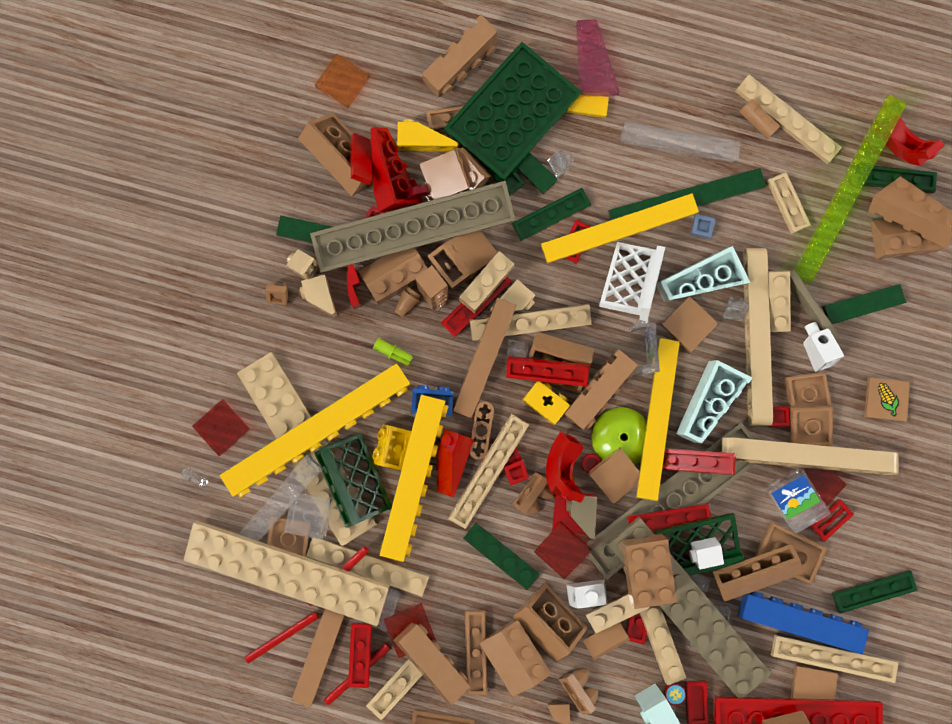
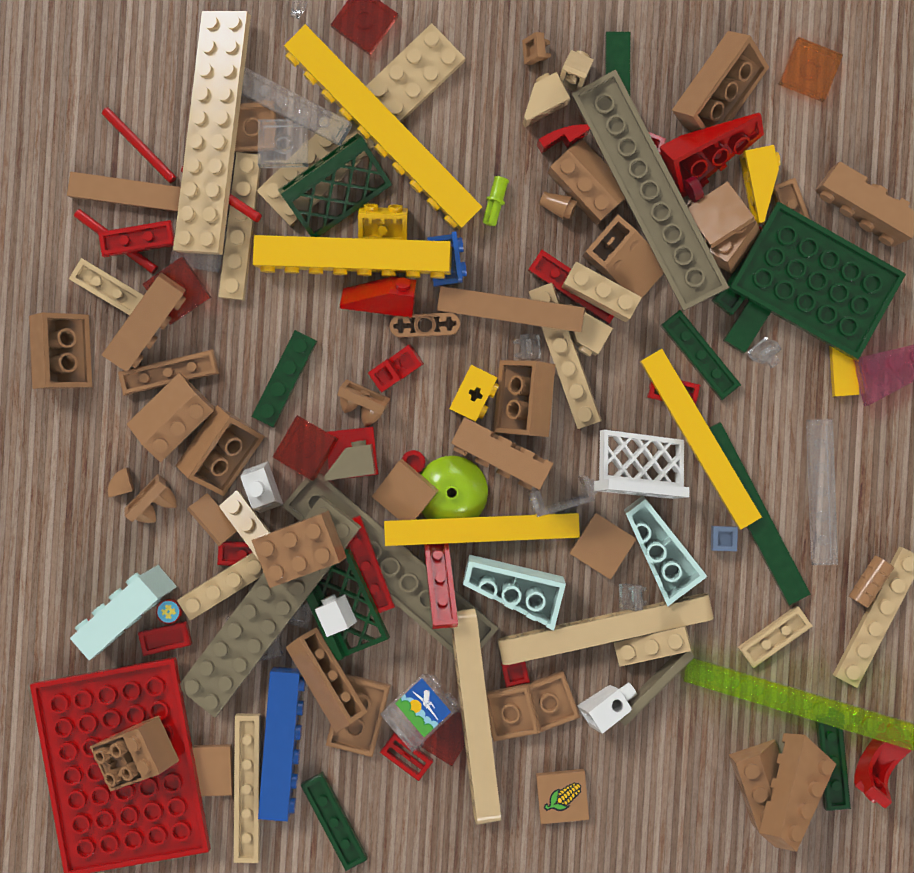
camera: 85 degrees right, 5 degrees up
red tile [351,133,372,185] -> none
medium nougat brick [415,266,449,310] -> none
tan tile [448,413,529,529] -> none
red plate [506,356,590,387] -> none
red arch [546,431,585,503] -> none
dark green tile [822,284,907,324] -> none

